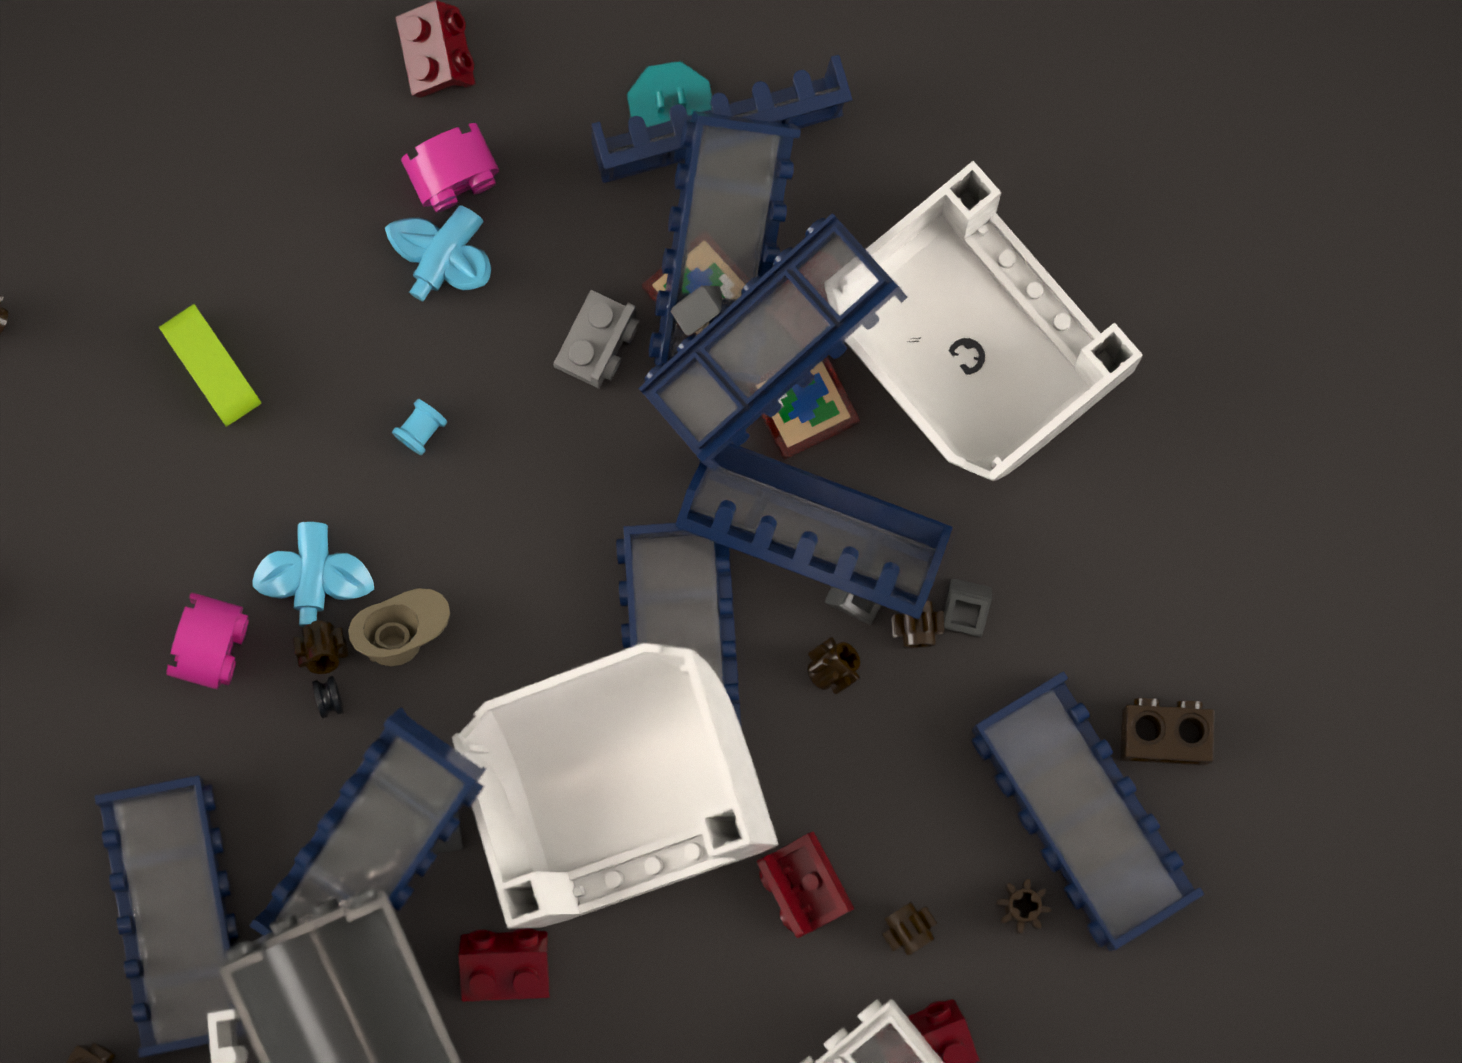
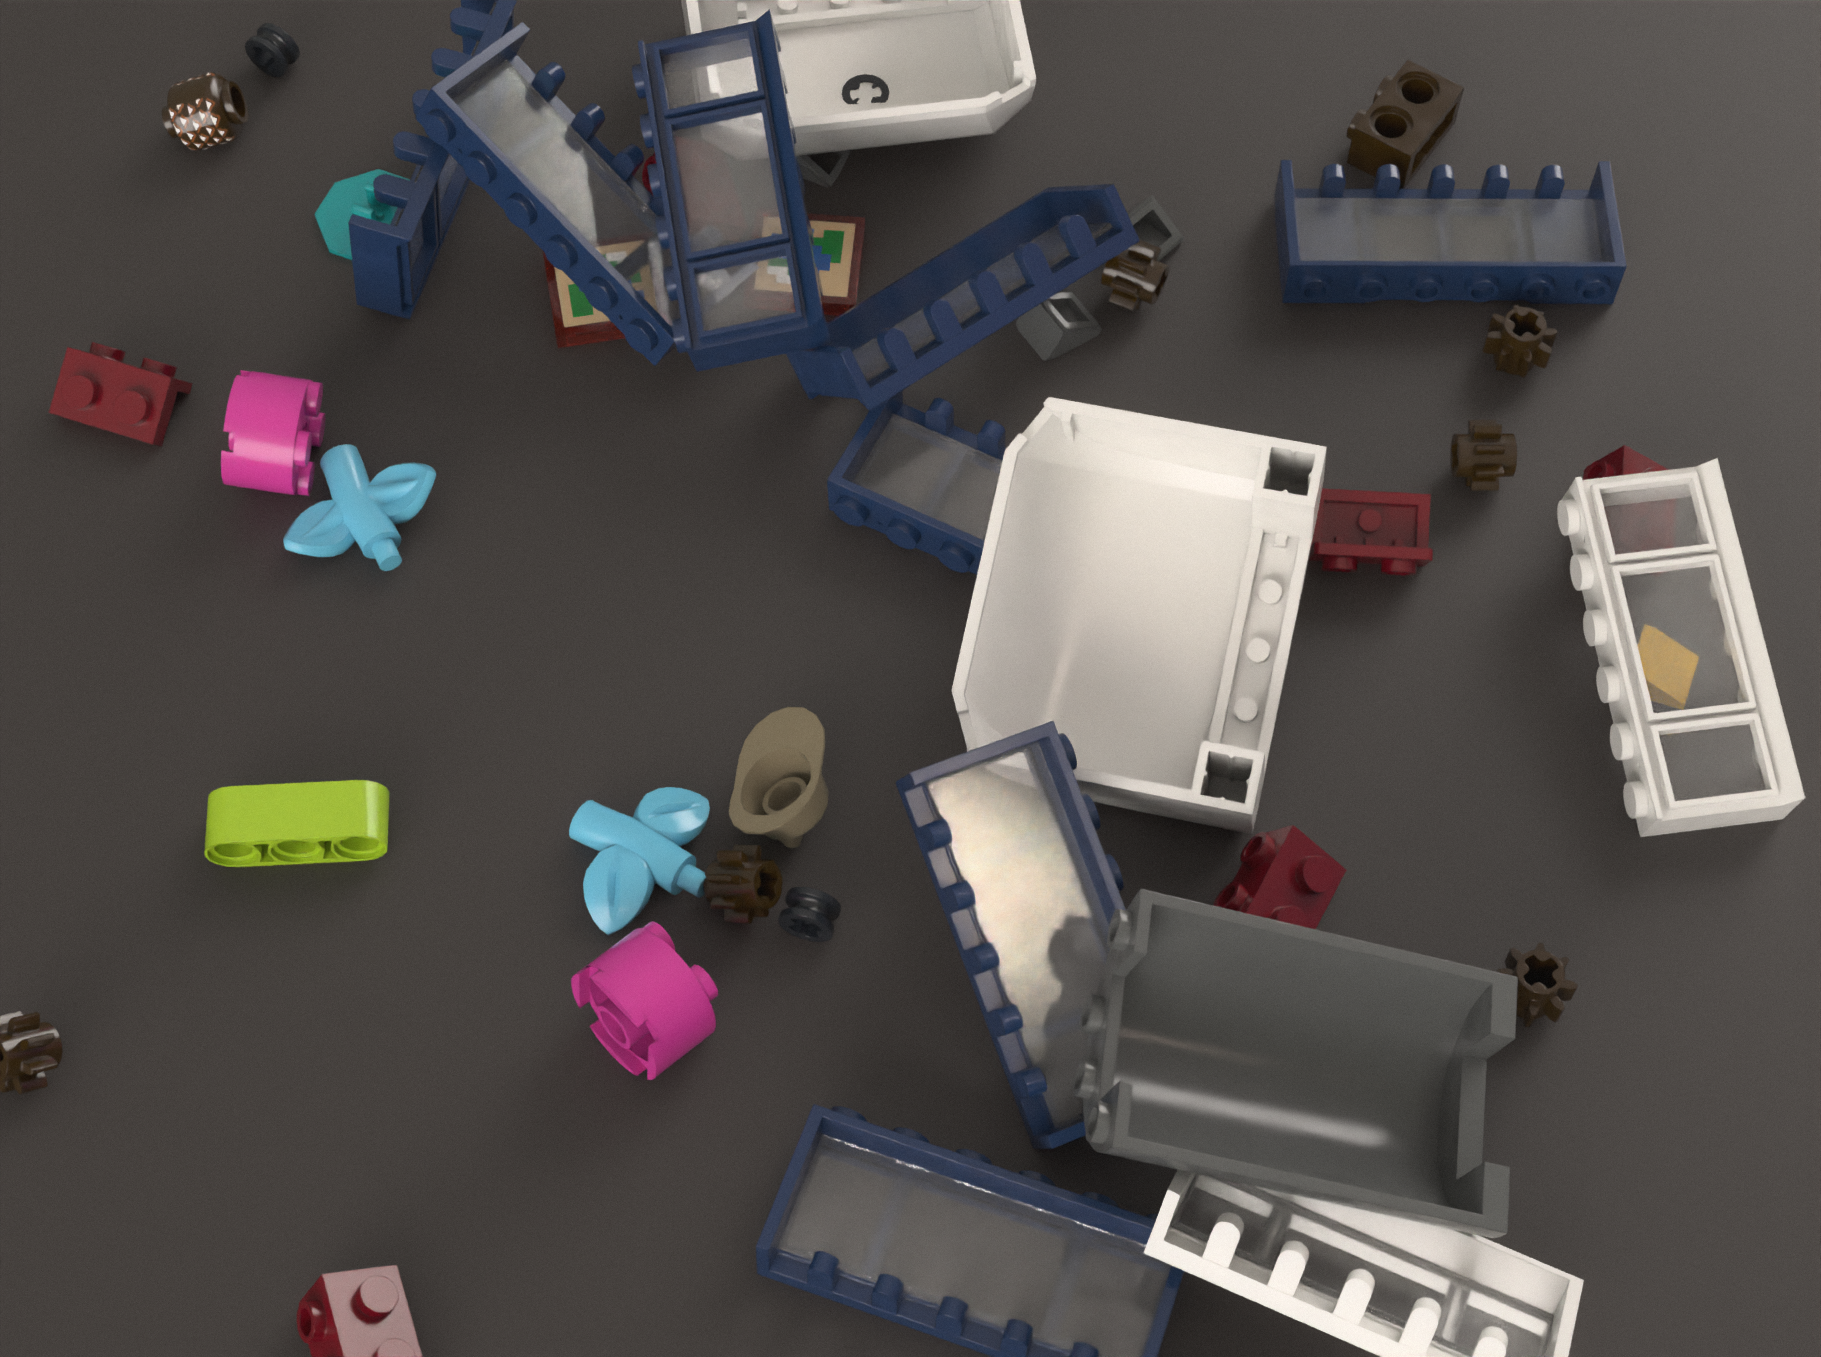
camera: 55 degrees left, 20 degrees down
medium azure bush [392,399,448,456] -> none
light grey bracket [553,290,640,389] -> none
dark grey slope [670,286,722,335] -> none
dark brown gear [807,637,860,695] -> none

